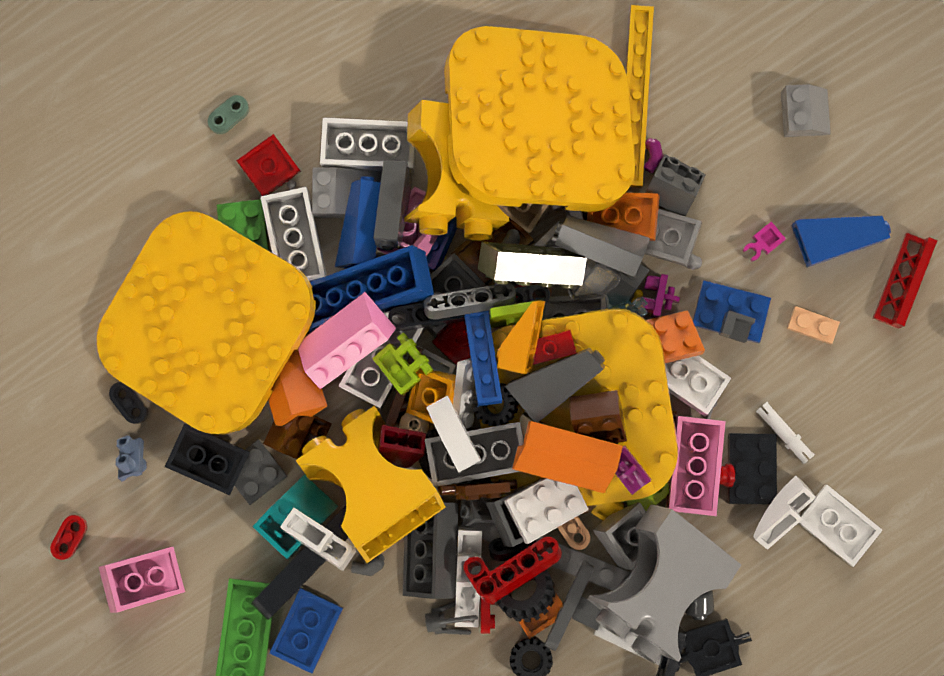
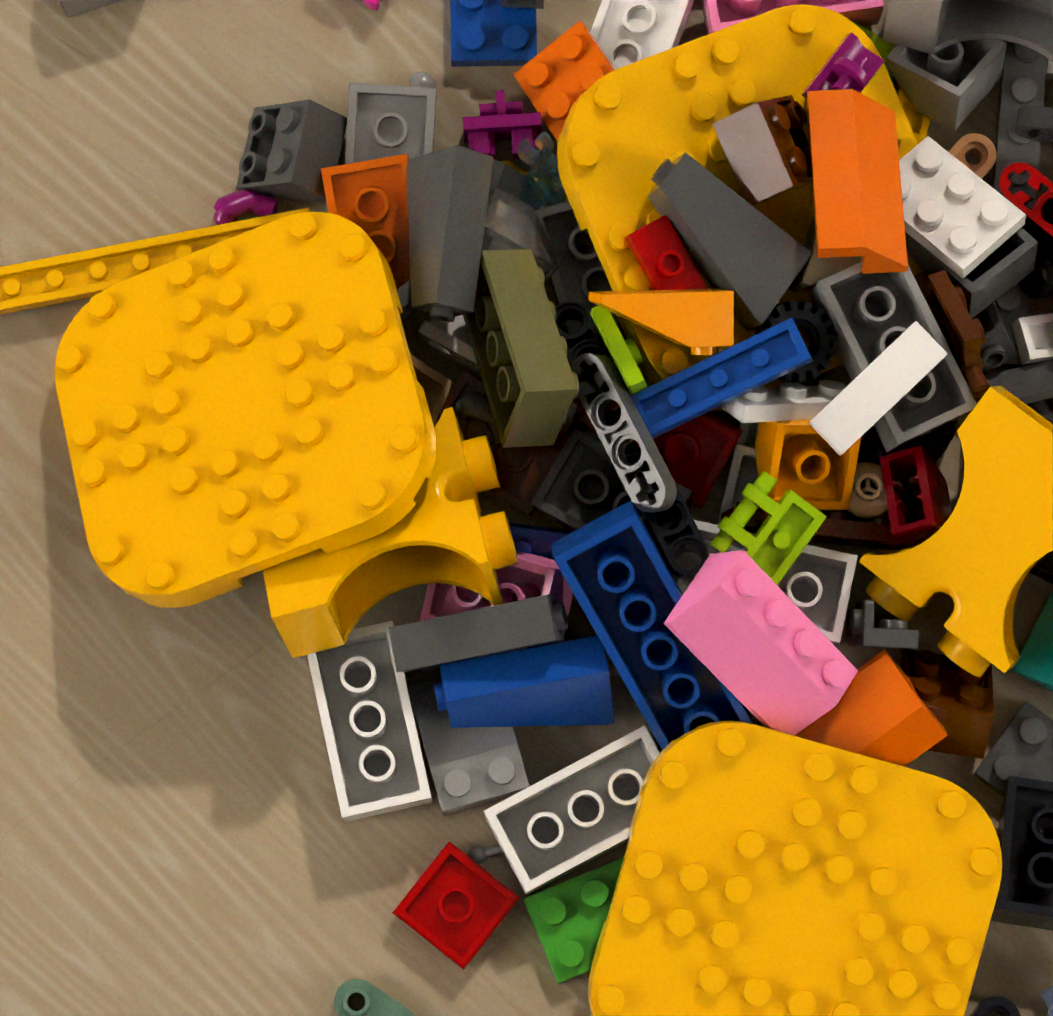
camera: 110 degrees left, 5 degrees down
none -> dark grey bracket [846,600,919,649]

